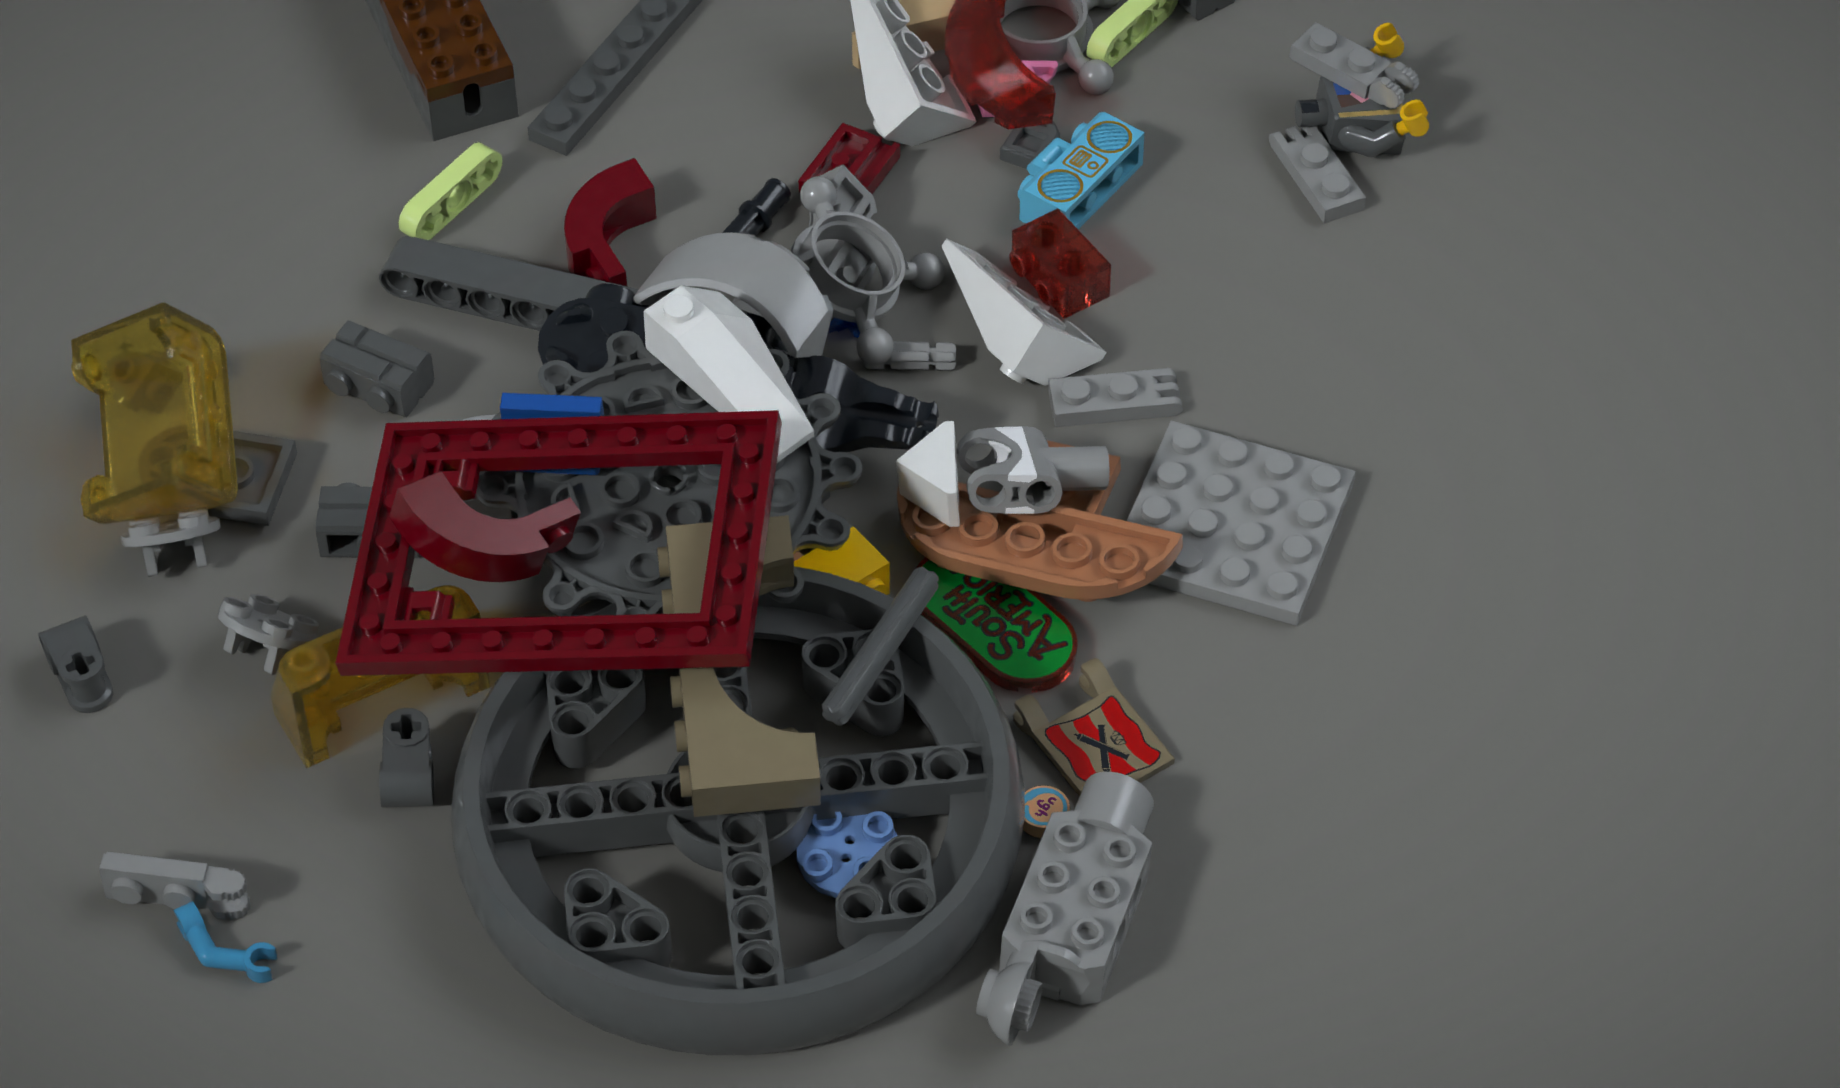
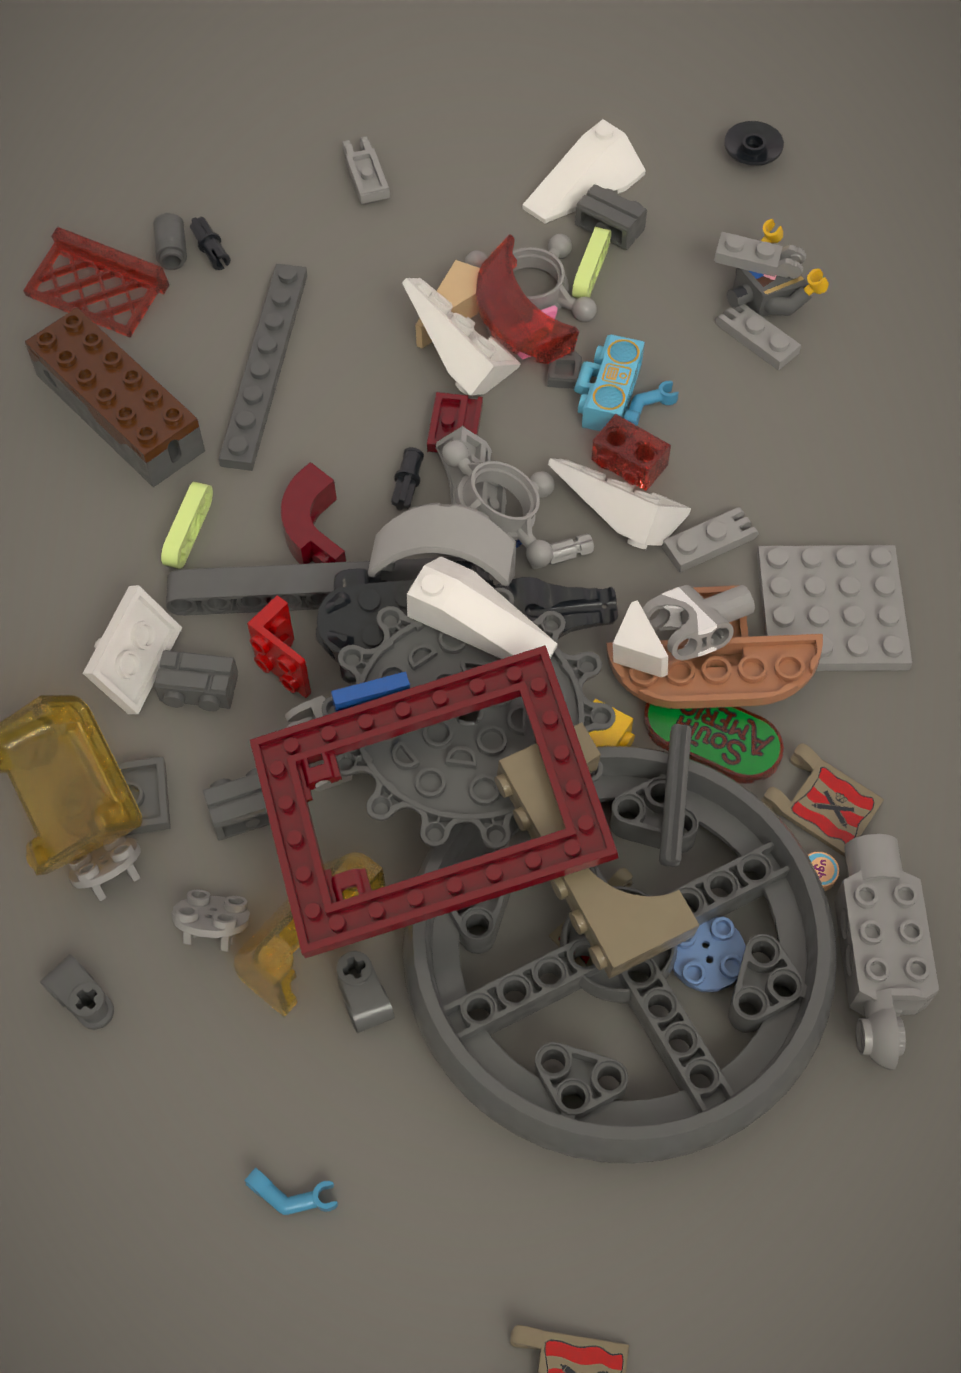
camera: 20 degrees left, 10 degrees up
light grey hinge [99,852,251,920] -> none
dark red arch [389,471,581,582] -> none
none -> white plate [82,585,182,714]
none -> red bracket [247,595,311,698]
none -> dark azure arm [622,381,679,433]

